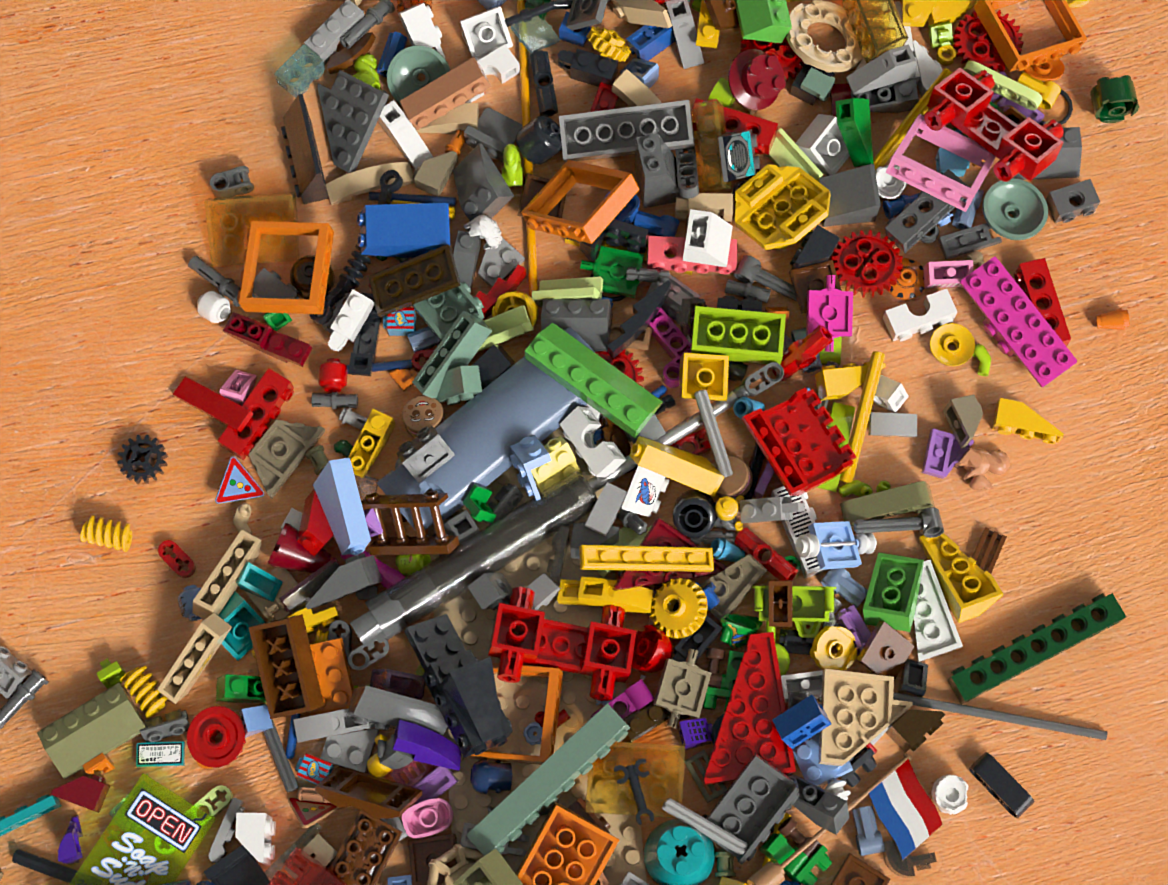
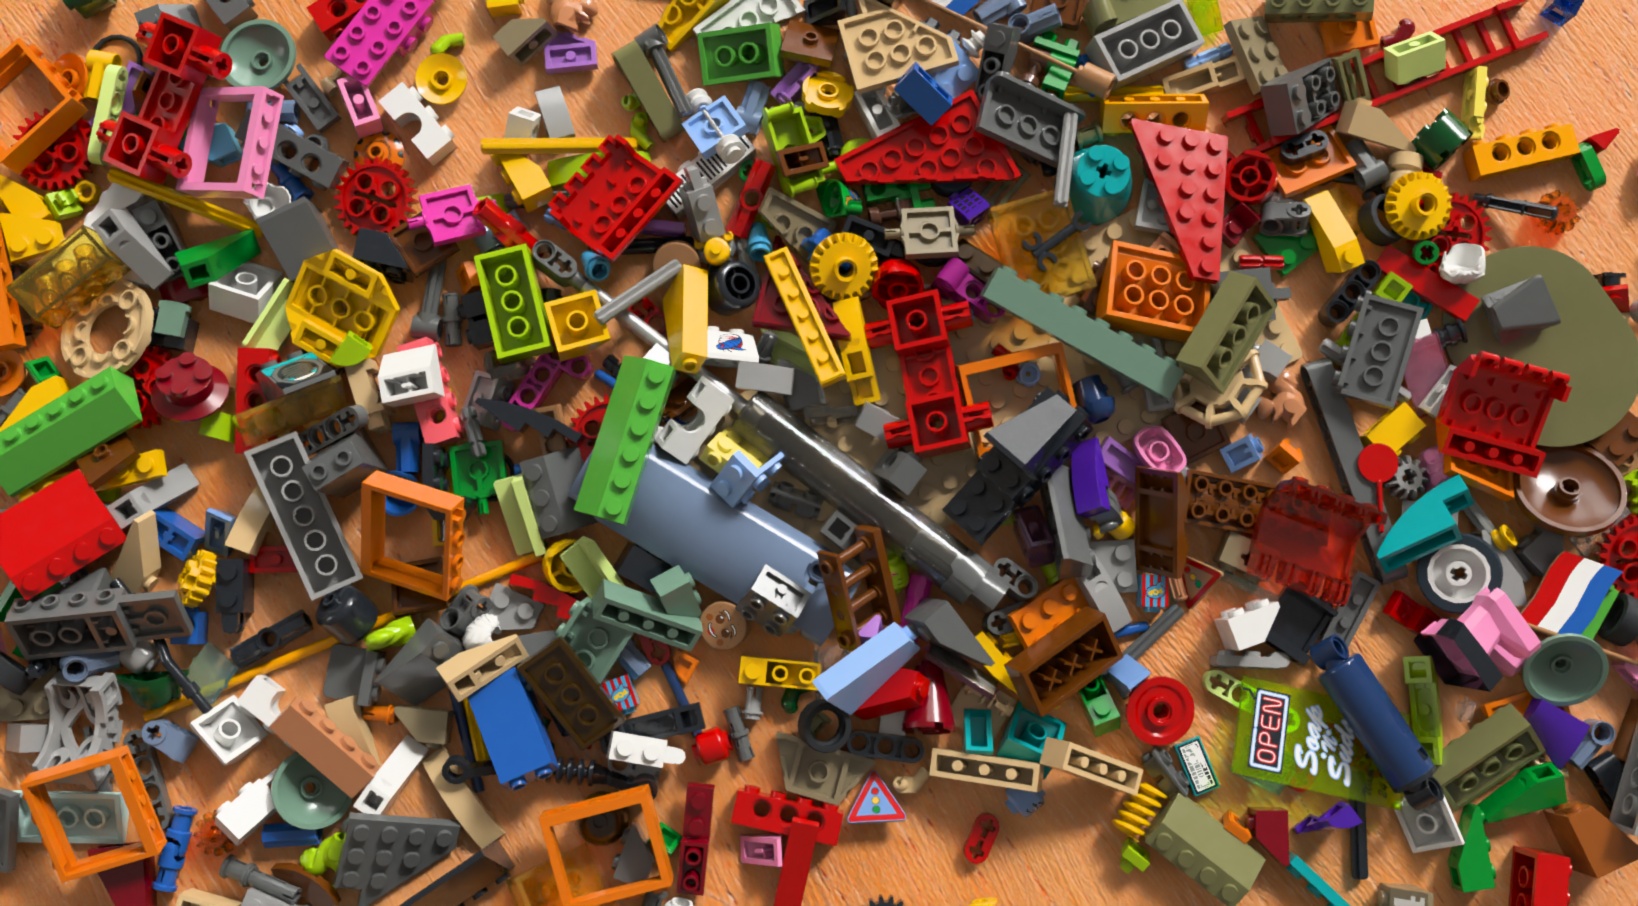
camera: 115 degrees left, 10 degrees up
green bracket [463,484,497,523] -> none
none -> lime brick [330,330,372,366]
none -> tan slope [436,634,529,702]
none -> dark grey piece [440,584,492,638]
none -> black tyre [798,699,852,753]
none -> black beam [846,729,924,763]
none -> sand blue piece [1008,3,1062,45]

